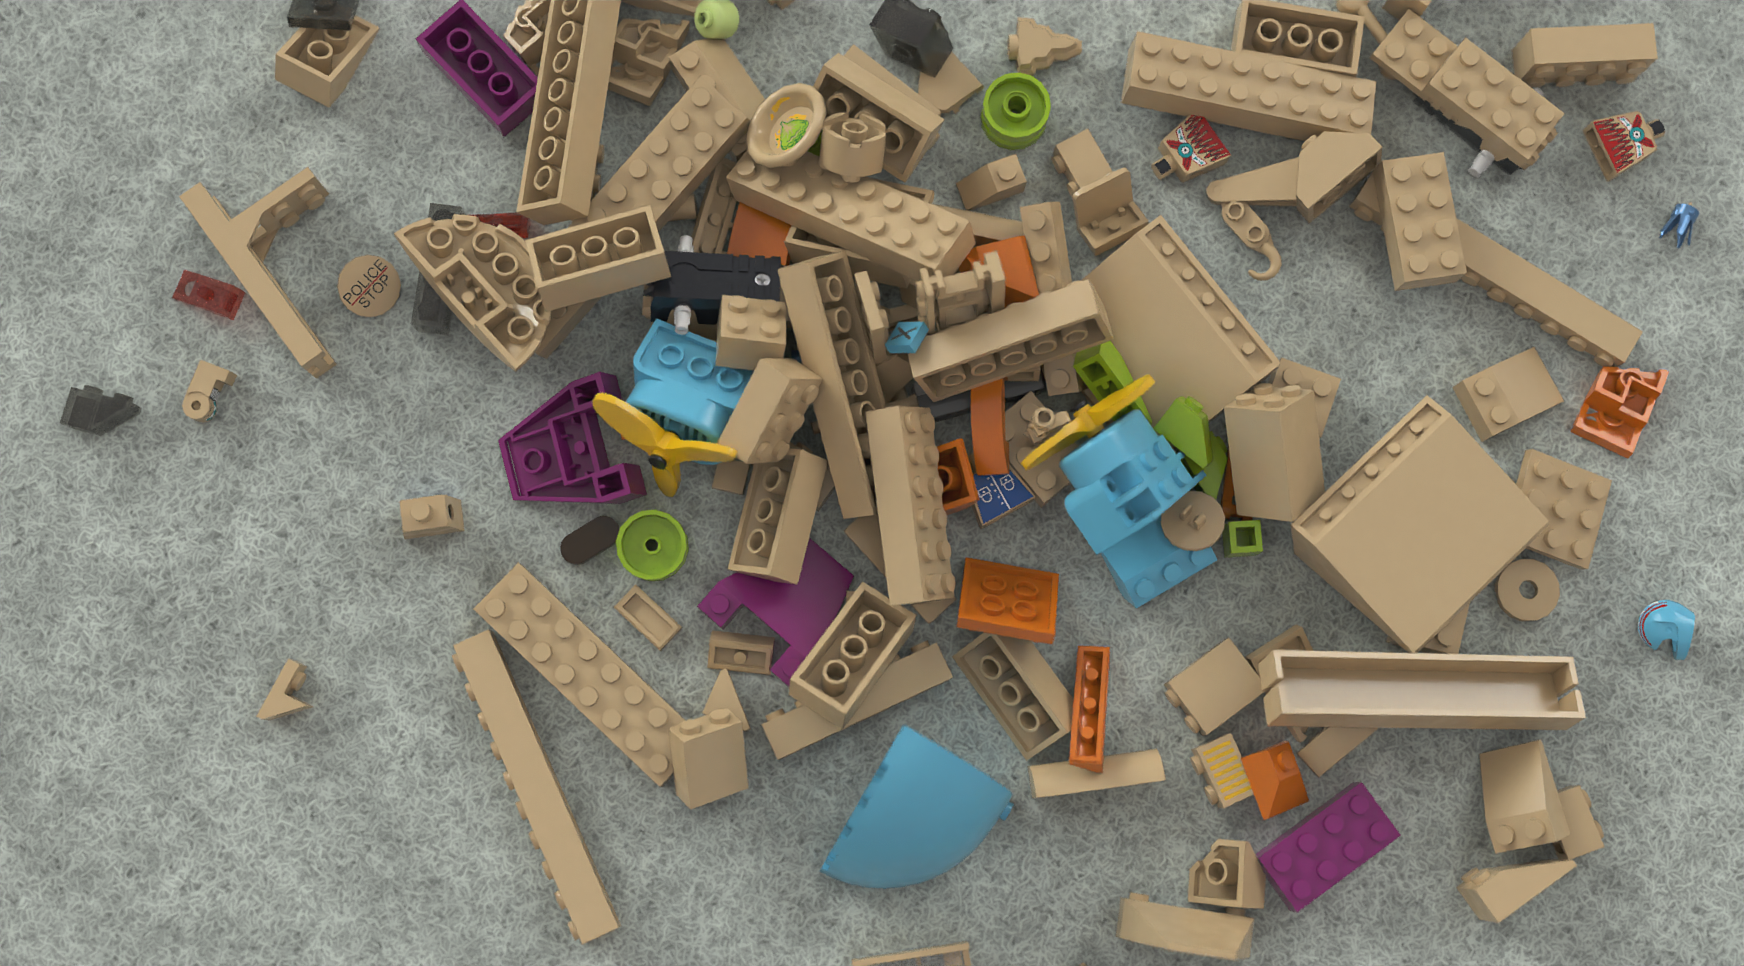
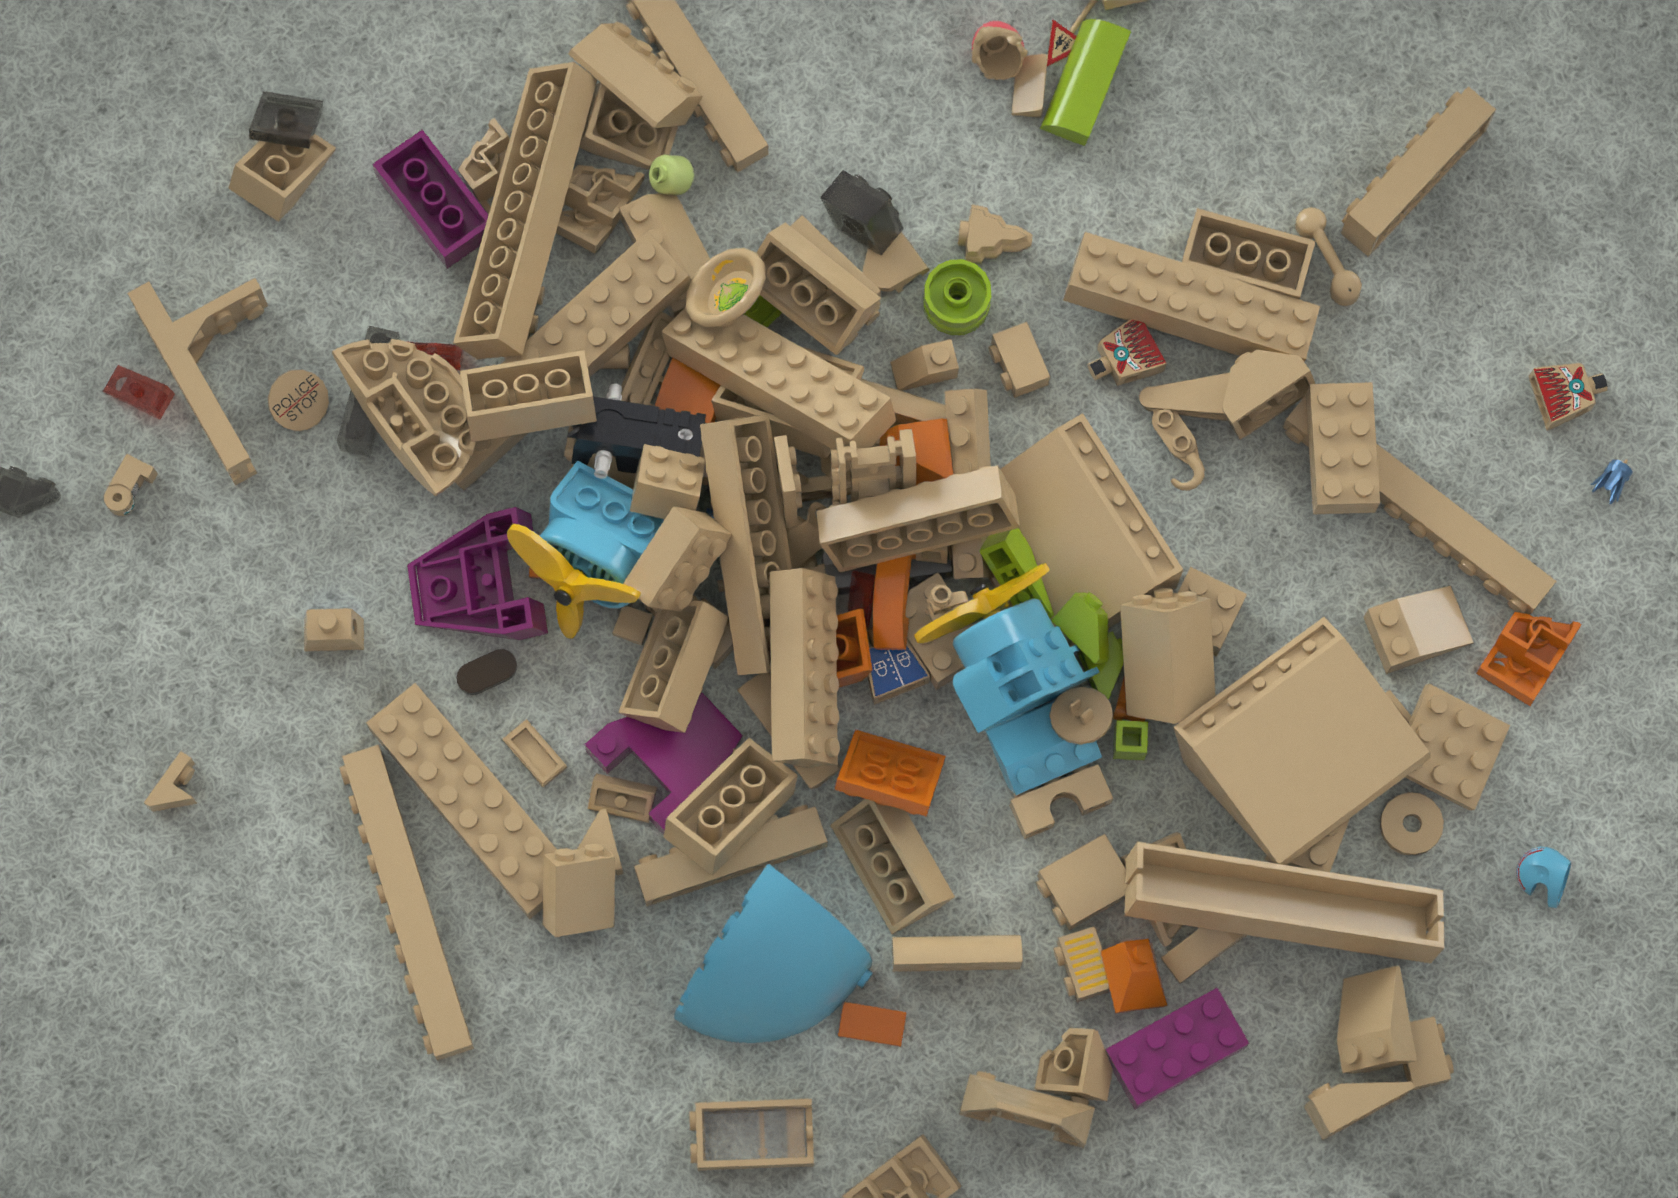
camera: 10 degrees right, 5 degrees down
lime wheel [616,509,689,582] -> none
tan brick [819,113,886,182] -> none
medium azure tile [885,322,929,353] -> none
orange slope [1069,645,1110,773] -> none
tan bracket [1072,167,1149,256] -> none
tan piece [1370,9,1565,178] -> none
tan brick [1512,23,1658,88] -> none
none -> orange slope [838,1002,907,1047]
none -> clear red slope [847,571,875,631]
none -> tan arch [1009,764,1113,840]

